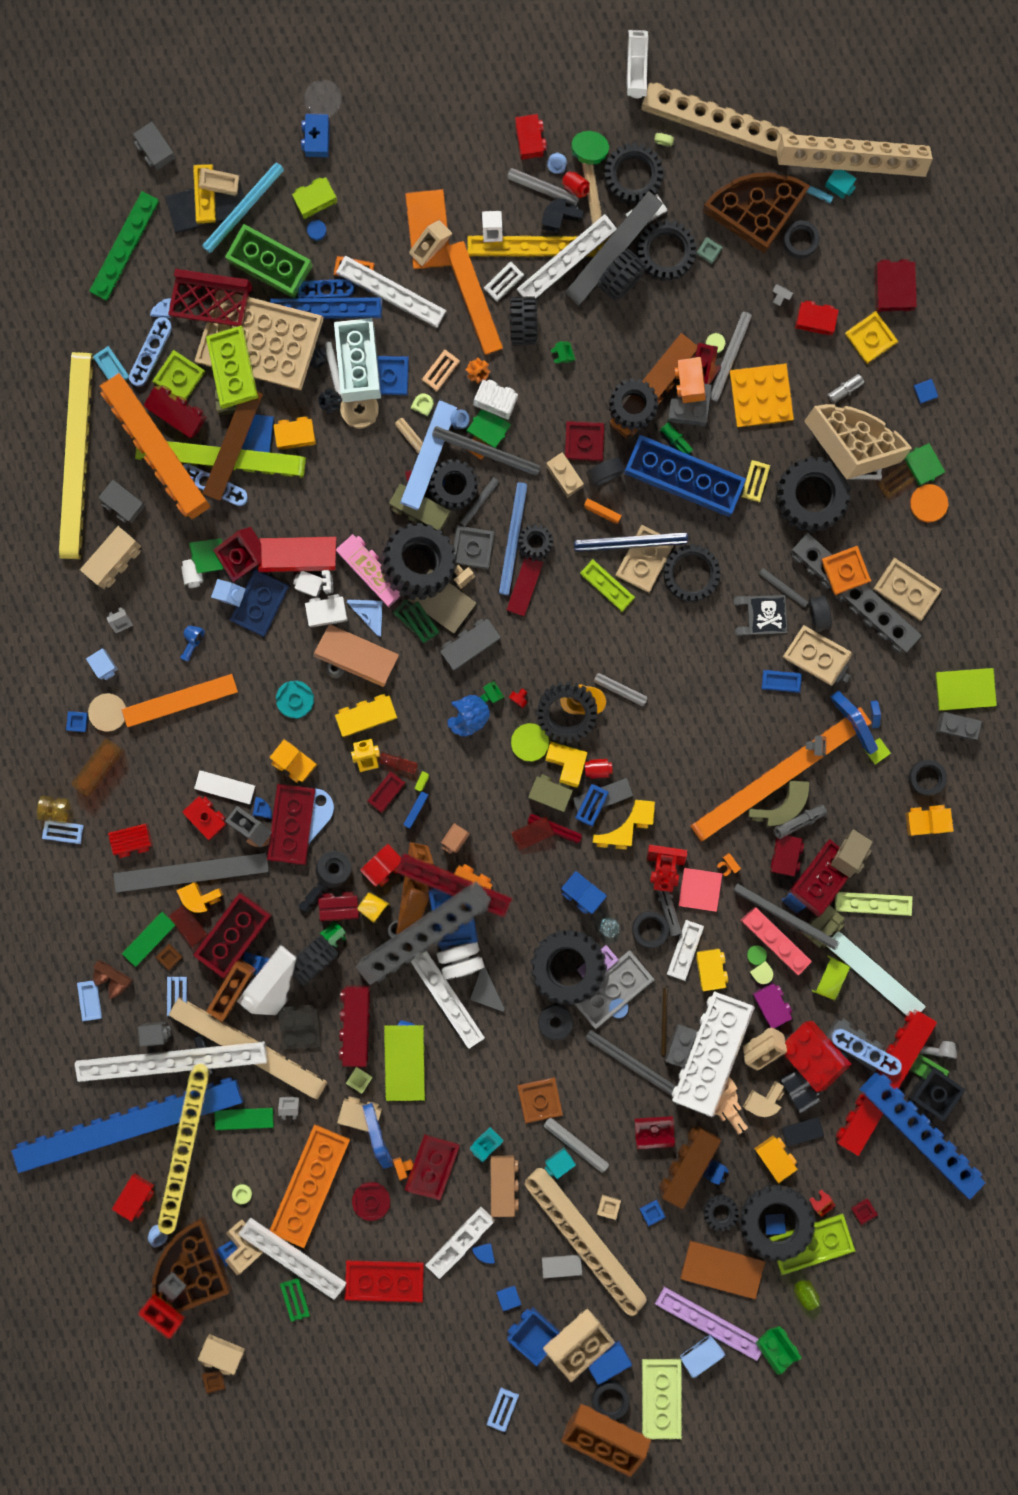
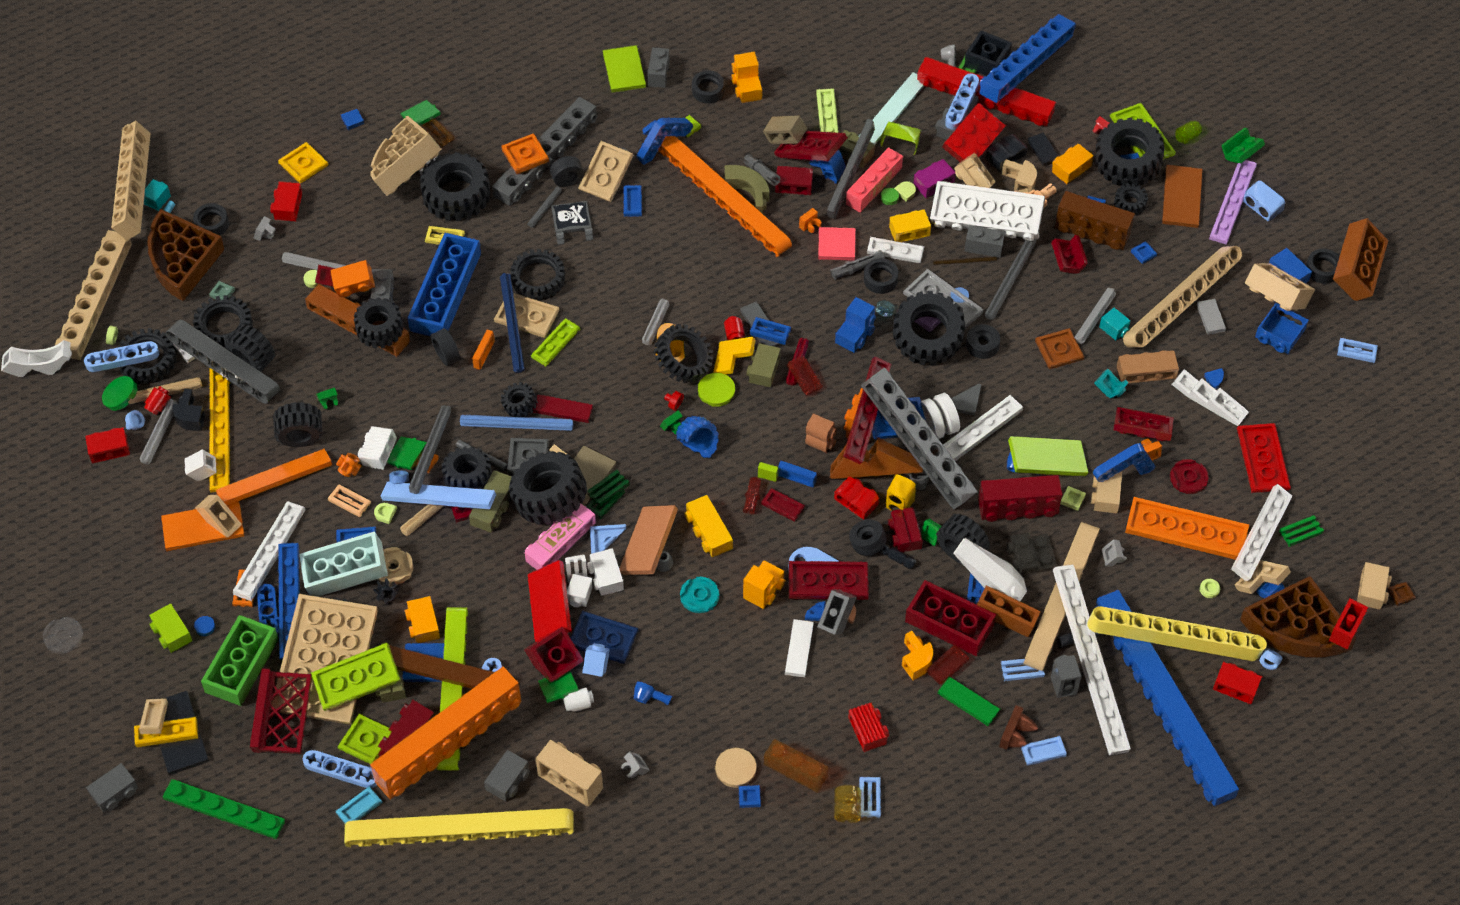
camera: 90 degrees left, 30 degrees down
light blue brick [86,648,118,680] -> none
dark grey tile [113,853,269,892] -> none
orange tile [121,674,238,728] -> none
light blue tile [151,299,171,319] -> none
reddish brown tile [155,943,183,971] -> none
dark grey tile [159,1272,186,1300] -> none
red brick [182,796,227,840] -> none
medium azure axle [203,163,284,253] -> none
green tile [215,1107,274,1130] -> none
blue brick [301,114,330,157] -> none
white bar [324,342,342,398] -> none
yellow brick [351,739,380,772] -> none
dark grey brick [440,619,501,671] -> none
white tile [484,262,524,302] -> none
blue tile [497,1285,521,1311] -> none
white plate [517,214,617,298] -> none
tan brick [546,452,584,498] -> none
dark red tile [565,421,604,461] -> none
yellow arch [592,800,655,850] -> none
tan plate [597,1195,621,1220] -> none
yellowish green tile [642,1359,682,1439] -> none
red tile [646,845,687,892] -> none
green axle [660,422,693,455] -> none
light orange plate [729,364,794,428] -> none
dark grey tile [806,736,826,756] -> none
light grey axle [827,374,864,404] -> none
dark red tile [851,1198,878,1225] -> none
tan tile [873,558,942,621] -> none
dark red brick [874,259,917,312] -> none
orange tile [910,484,948,523] -> none
none -> light blue beam [84,341,159,372]

